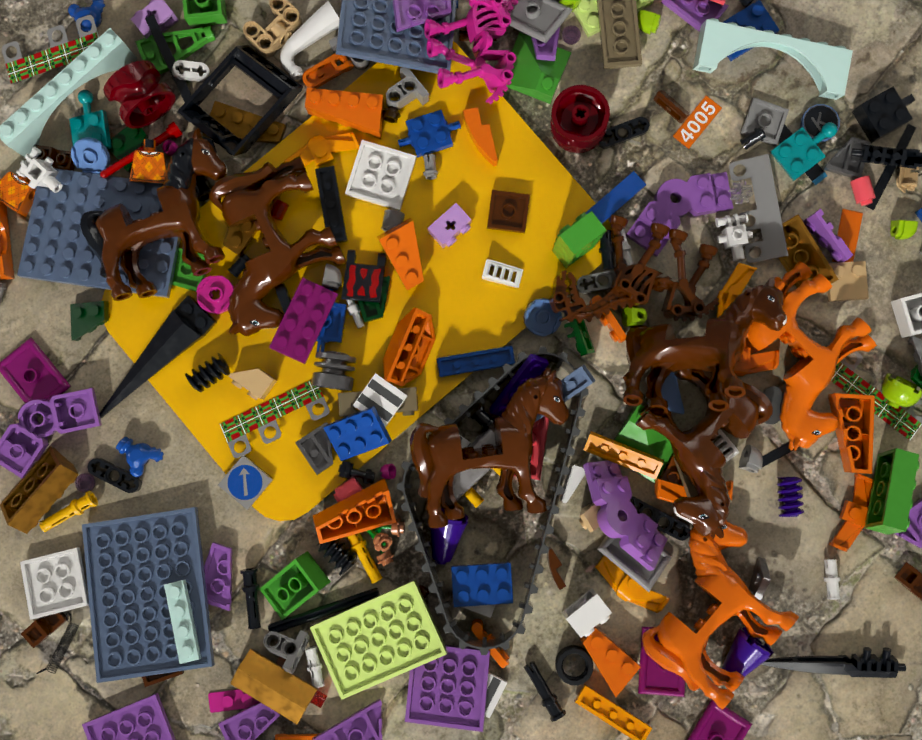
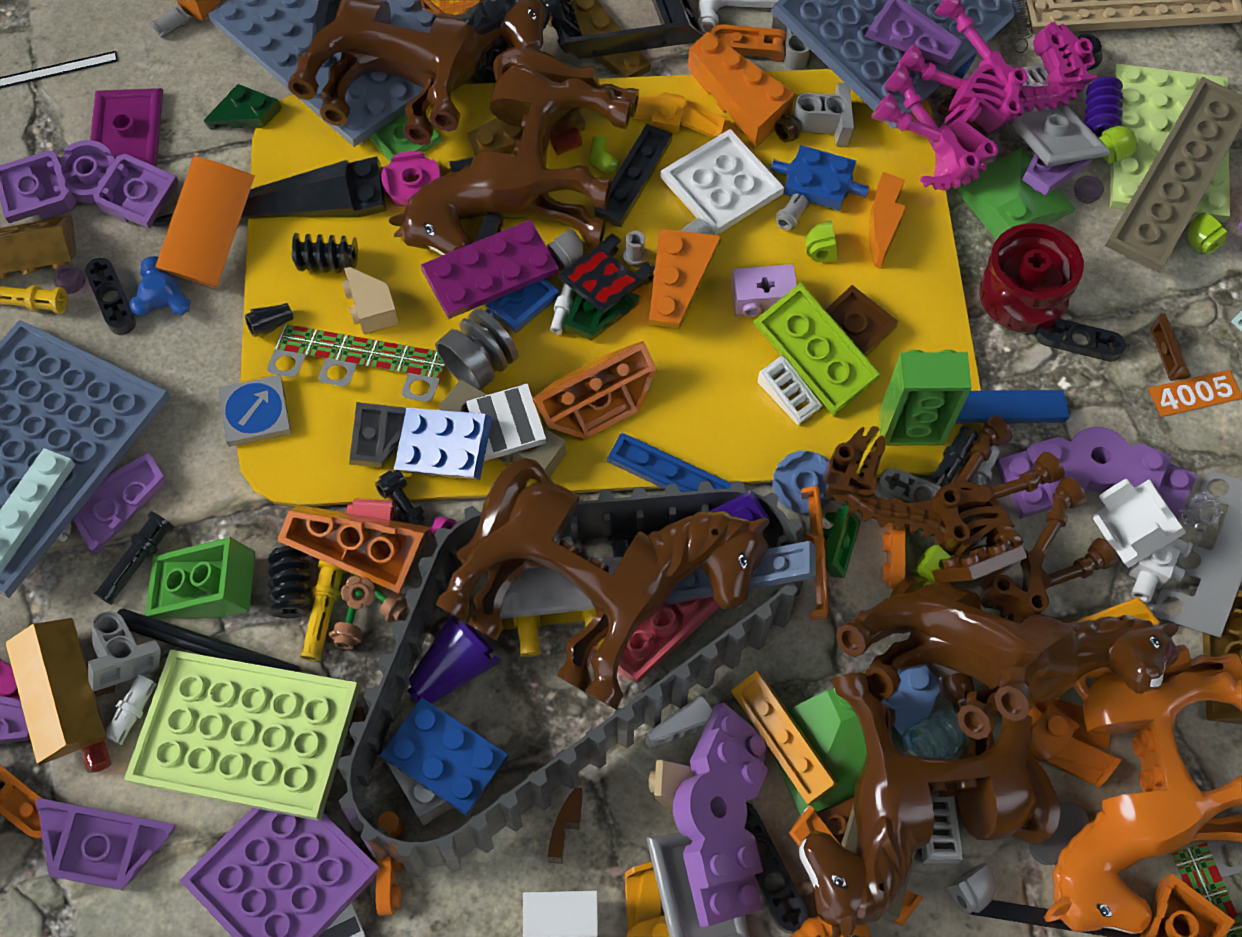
camera: 35 degrees right, 20 degrees down
none -> orange slope [155,156,255,289]
none -> black cone [245,303,294,338]
none -> lime arm [590,135,618,174]
none -> light grey pin [623,231,647,266]
none -> lime plate [753,282,881,416]
none -> orange plate [801,486,829,621]
none -> lime piece [805,221,838,262]
none -> clear light blue wheel [902,708,969,759]
none -> reddish brown plate [932,542,1027,583]
none -> white panel [1093,479,1186,568]

